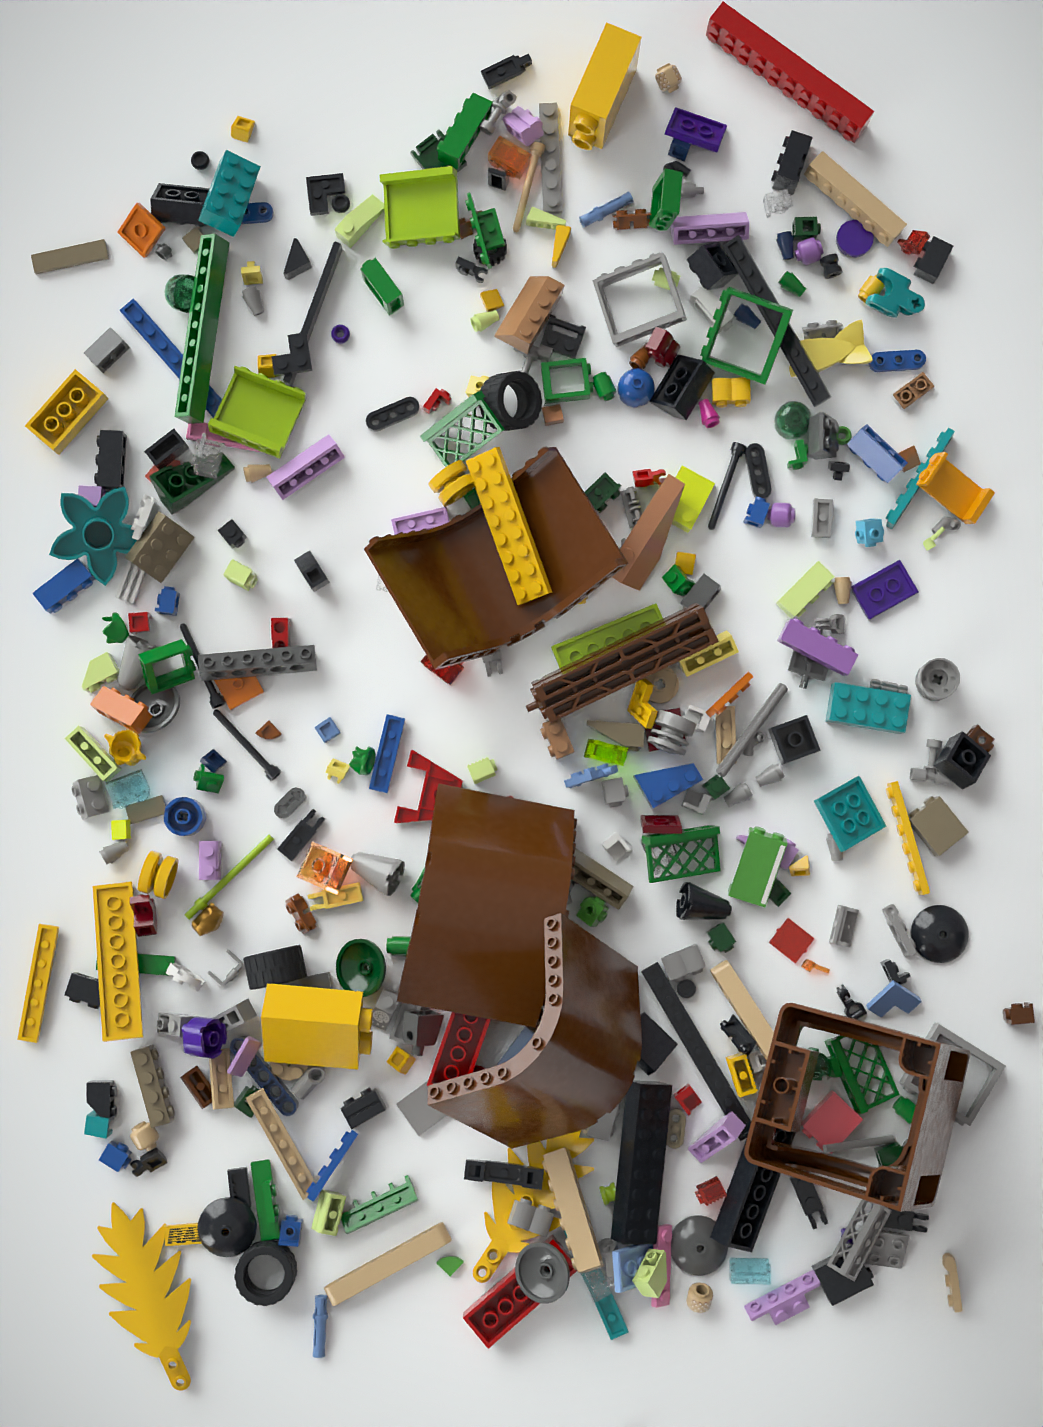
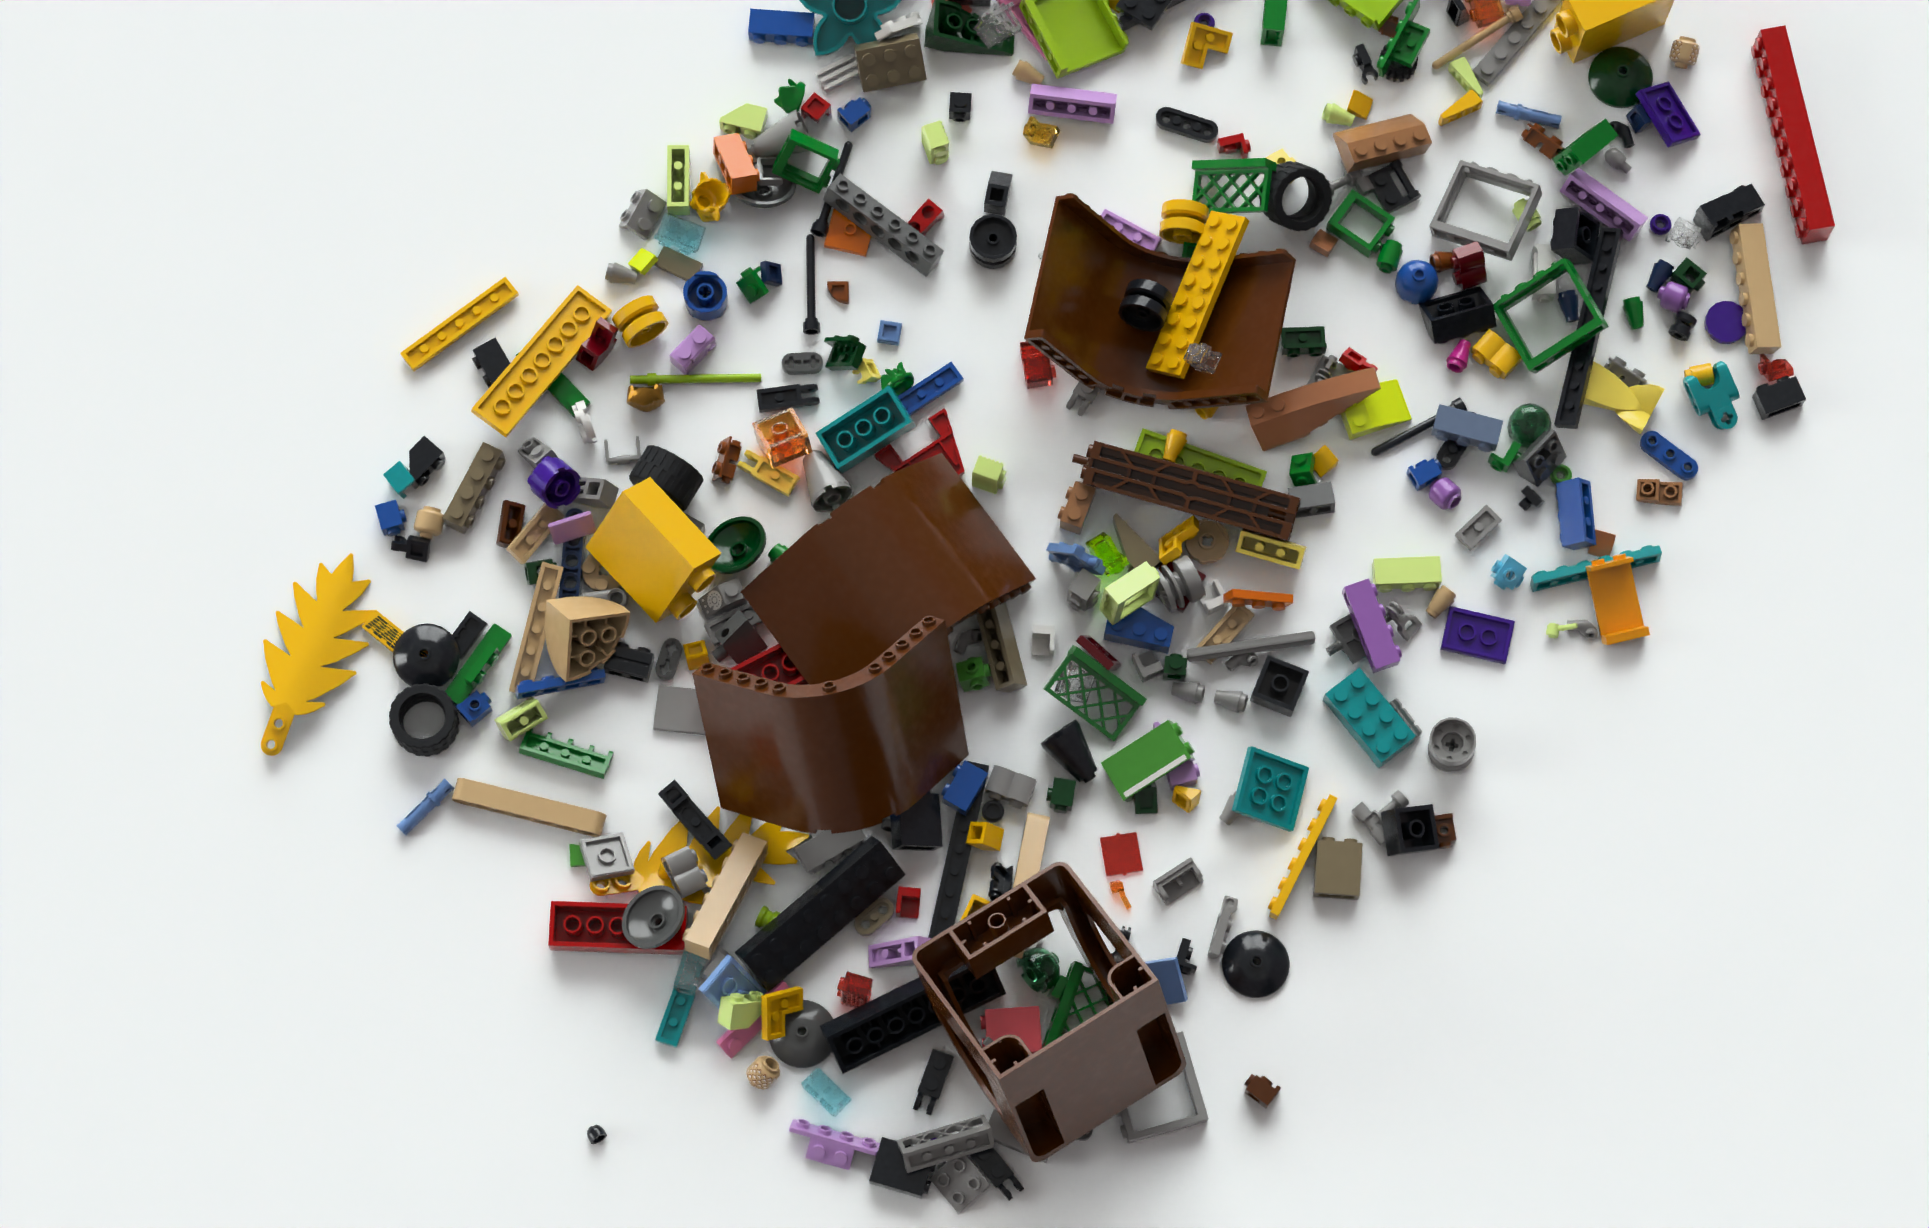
camera: 45 degrees right, 10 degrees down
none -> tan brick [545,596,630,682]
none -> light grey tile [579,832,635,882]
none -> dark grey beam [655,638,683,681]
none -> light grey piece [754,157,783,186]
none -> yellow plate [761,986,803,1041]
none -> teal brick [815,386,916,474]
none -> dark green bracket [824,335,867,371]
none -> blue brick [941,760,988,816]
none -> yellow brick [966,821,1004,851]
none -> black wheel [969,214,1017,269]
none -> clear yellow bracket [1023,116,1060,149]
none -> yellowish green window [1099,561,1160,625]
none -> black wheel [1118,279,1173,332]
none -> yellow cone [1162,429,1187,463]
none -> yellow plate [1180,22,1233,69]
none -> clear brick [1183,343,1222,374]
none -> sand blue brick [1431,404,1503,452]
none -> dark green dish [1588,46,1653,108]
none -> dark purple plate [1650,214,1672,235]

